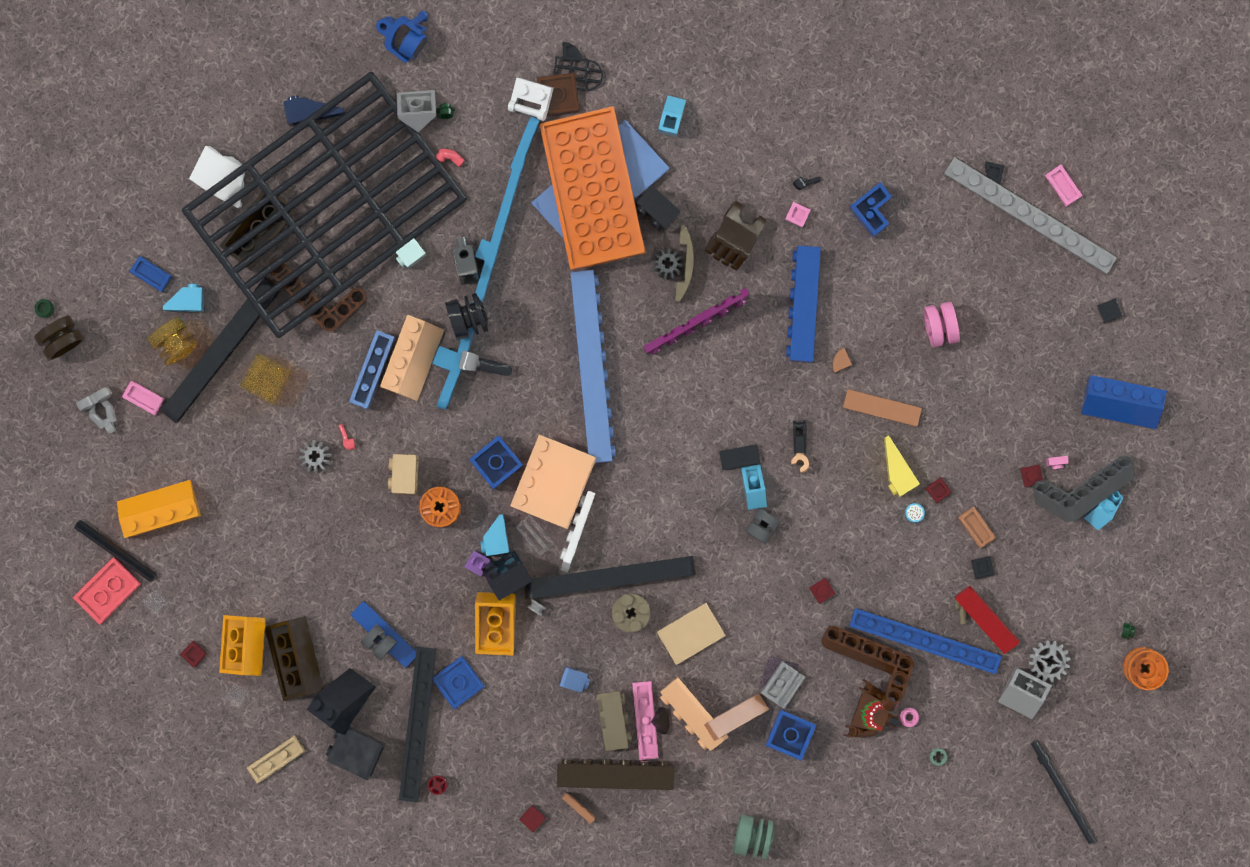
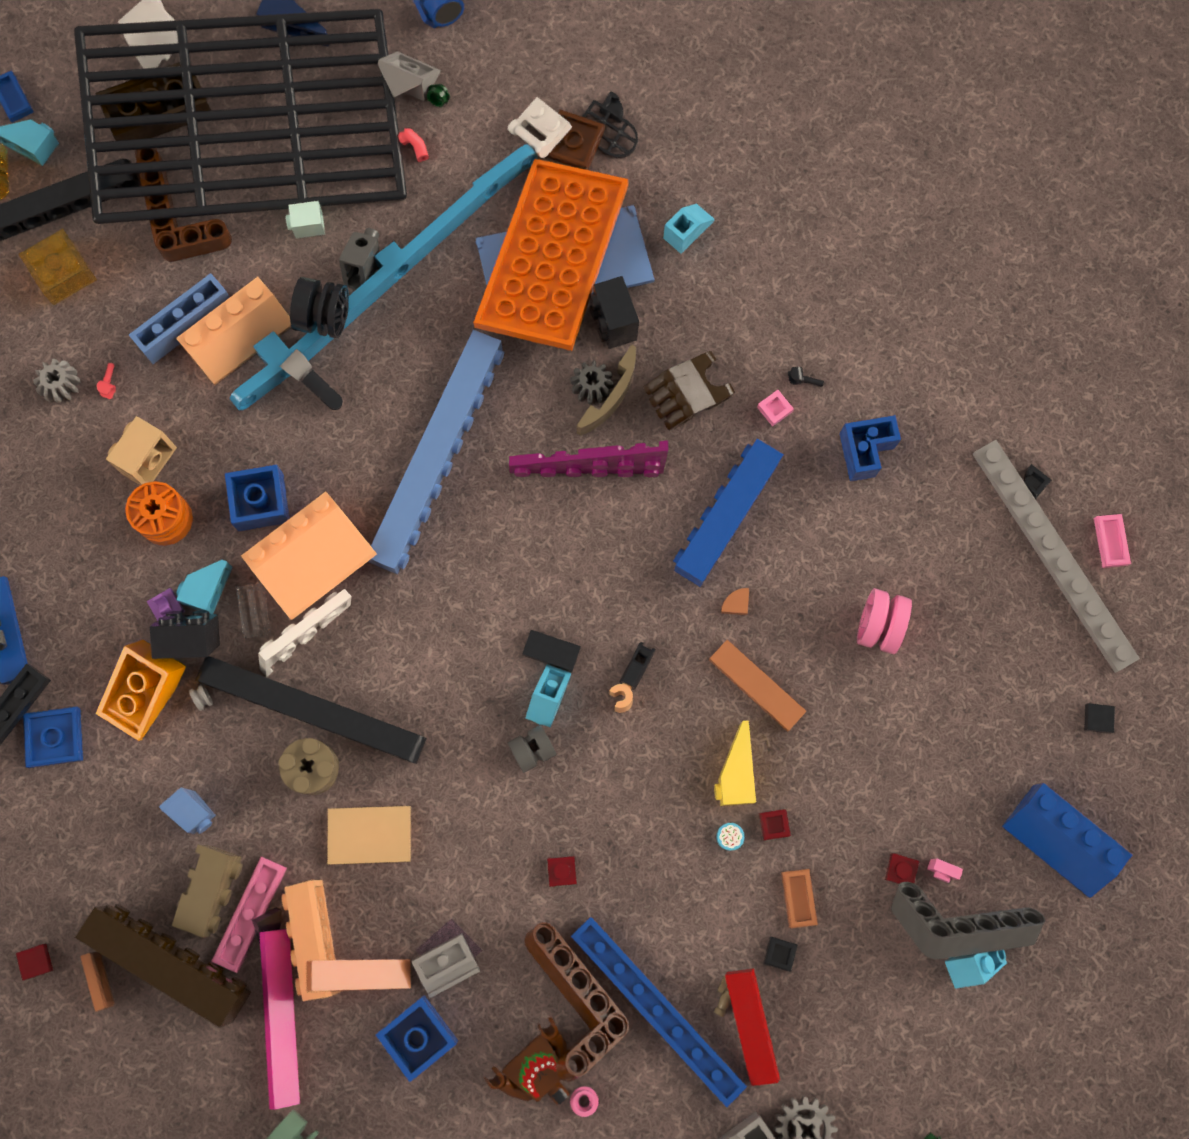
camera: 25 degrees right, 10 degrees down
none -> dark pink tile [260,929,300,1110]

